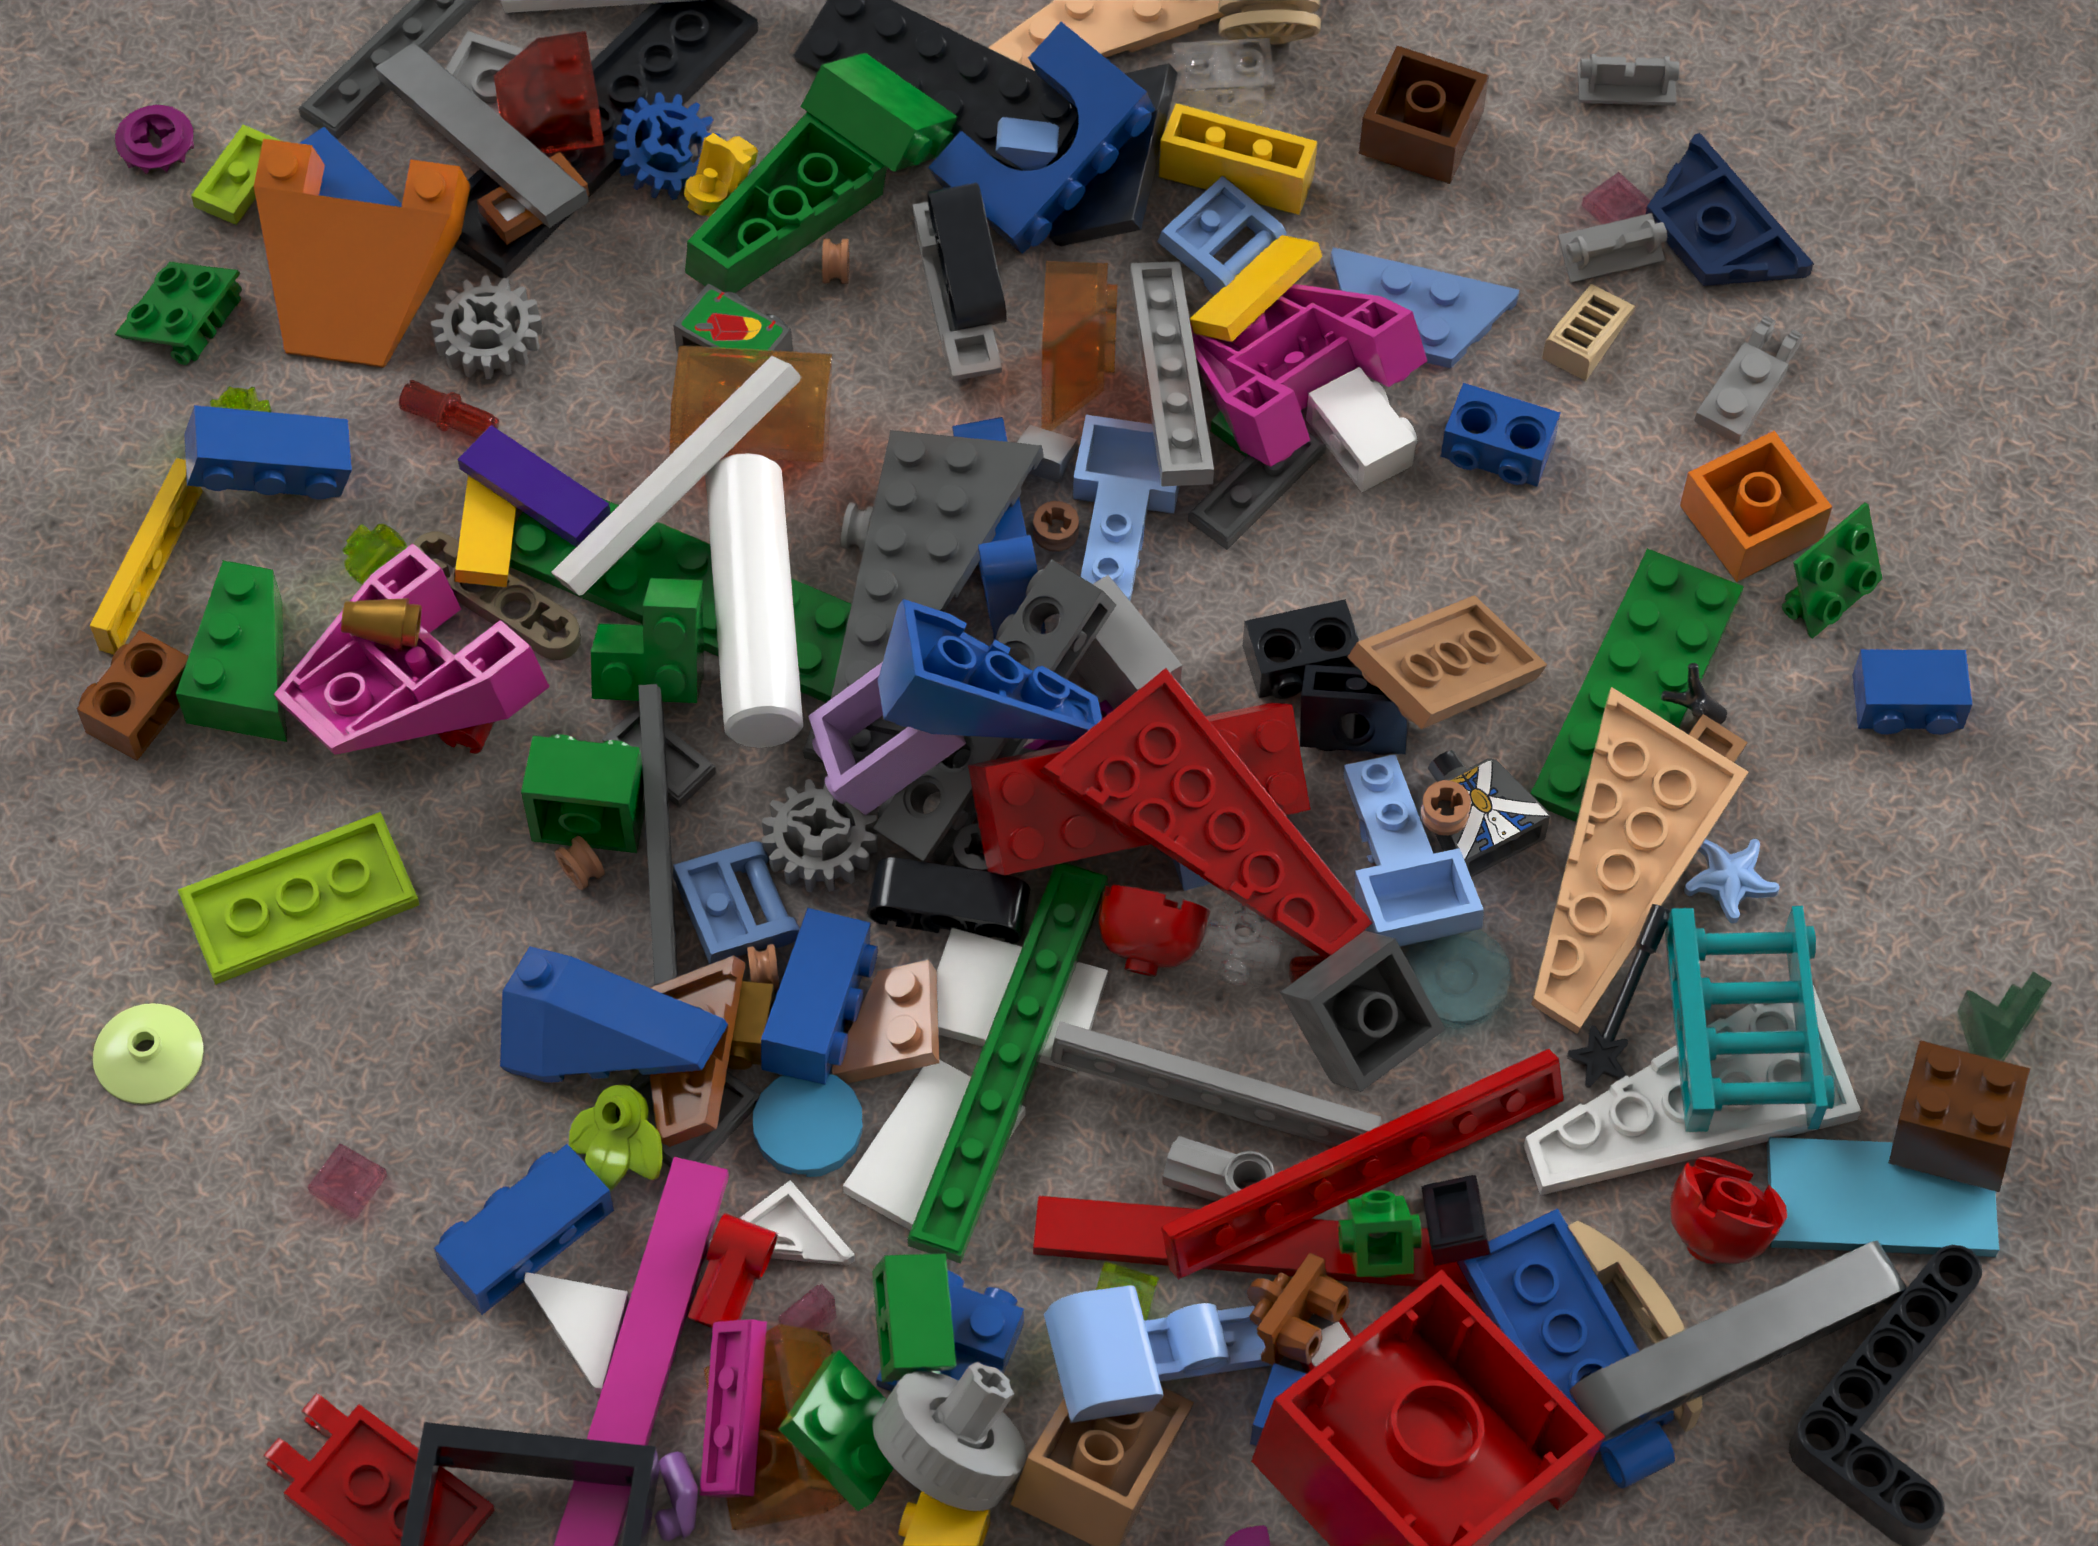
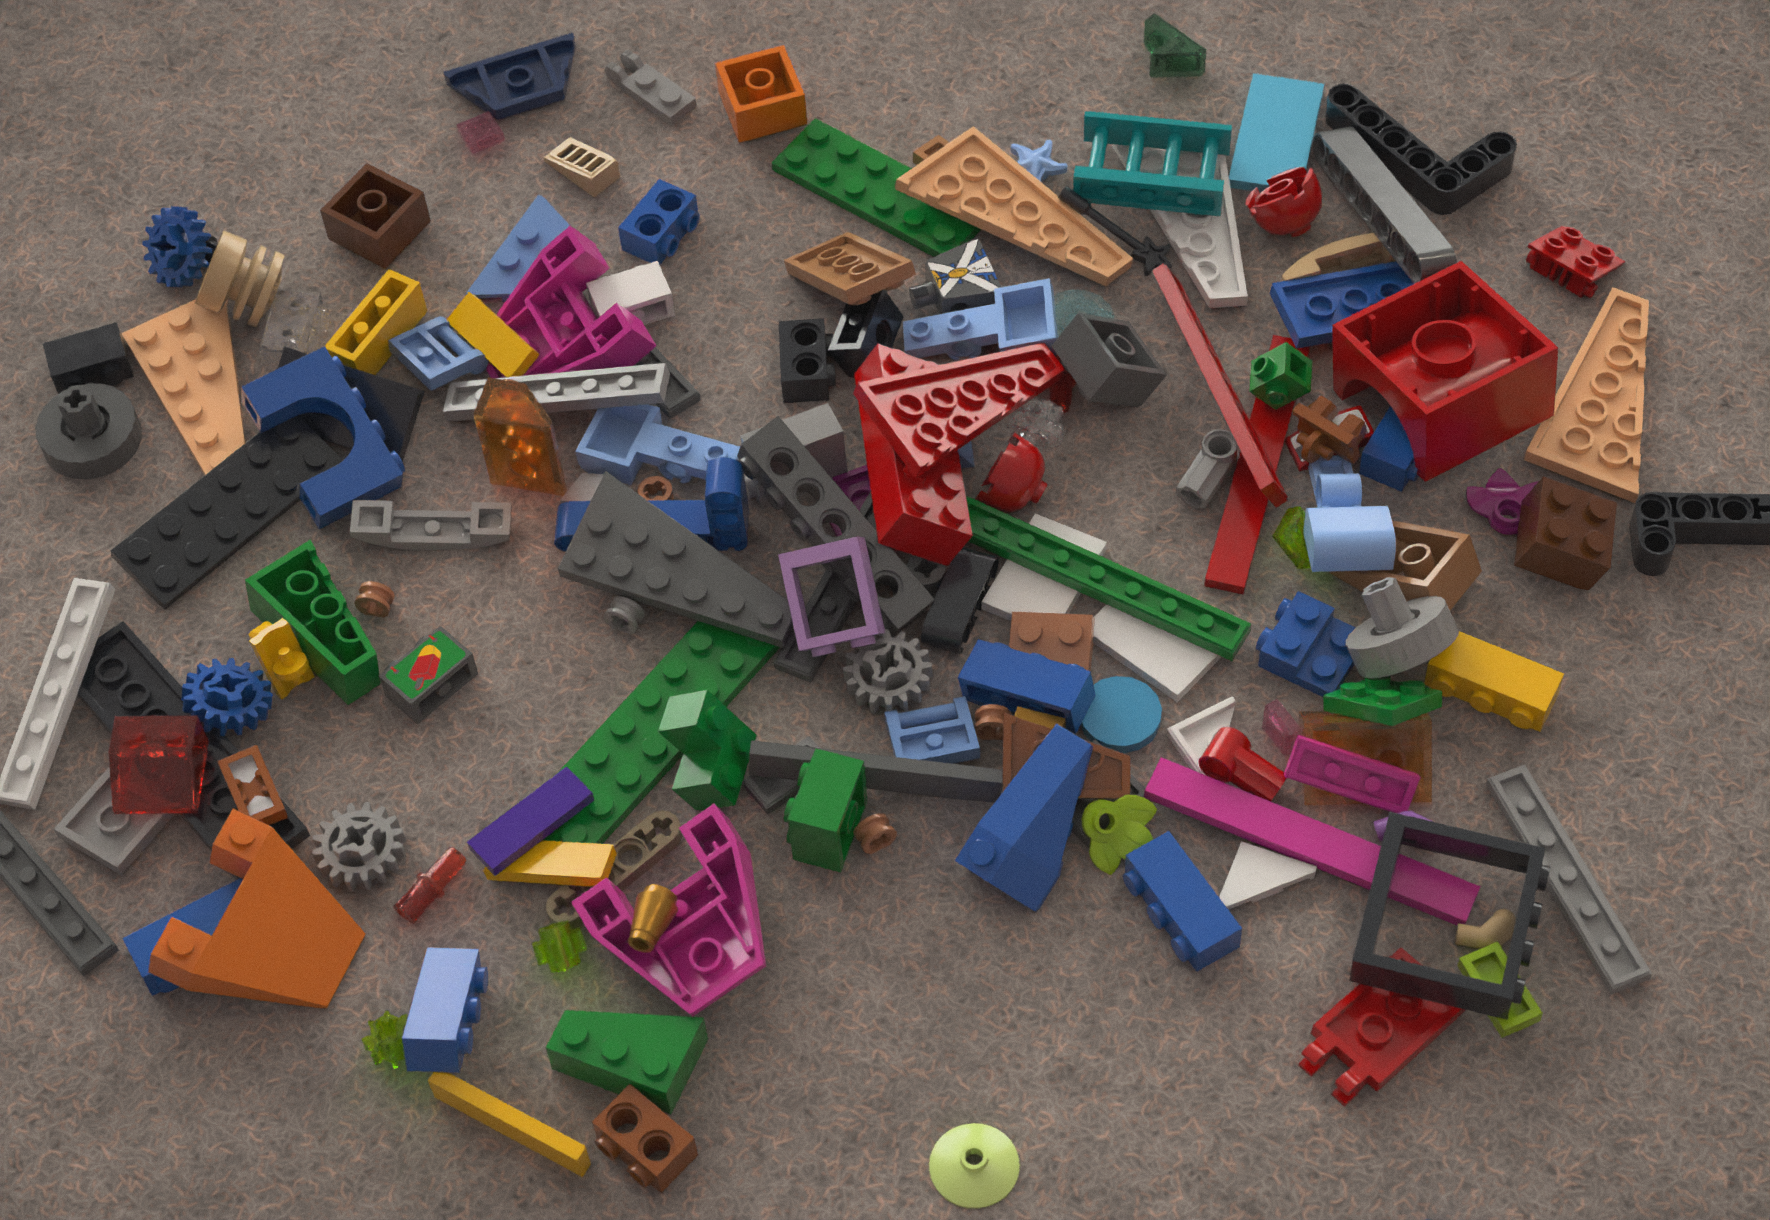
camera: 75 degrees left, 5 degrees down
magenta gear [115,105,194,175] -> none
green hinge [115,262,242,365] -> none
lime tile [177,812,420,985] -> none
lime plate [191,125,281,225] -> none
clear pink tile [308,1143,388,1220] -> none
dark grey tile [375,42,589,228] -> none
white tile [551,356,802,596] -> none
clear orange slope [669,345,833,462] -> none
white cylinder [705,453,803,748] -> none
green brick [800,53,958,172] -> none
green hinge [872,1254,956,1382] -> none
blue wedge [878,599,1102,741] -> none
black beam [927,182,1007,330] -> none
medium blue slope [996,117,1059,171] -> none
light grey tile [1050,1021,1381,1147] -> none
nougat bush [1421,780,1471,836] -> none
black tile [1421,1175,1491,1266] -> none
light grey hinge [1557,213,1667,283] -> none
light grey hinge [1577,54,1679,106] -> none
black bar [1661,663,1727,724] -> none
green hinge [1782,502,1882,639] -> none
blue brick [1852,649,1973,735] -> none
reddish brown brick [1889,1040,2030,1192] -> none

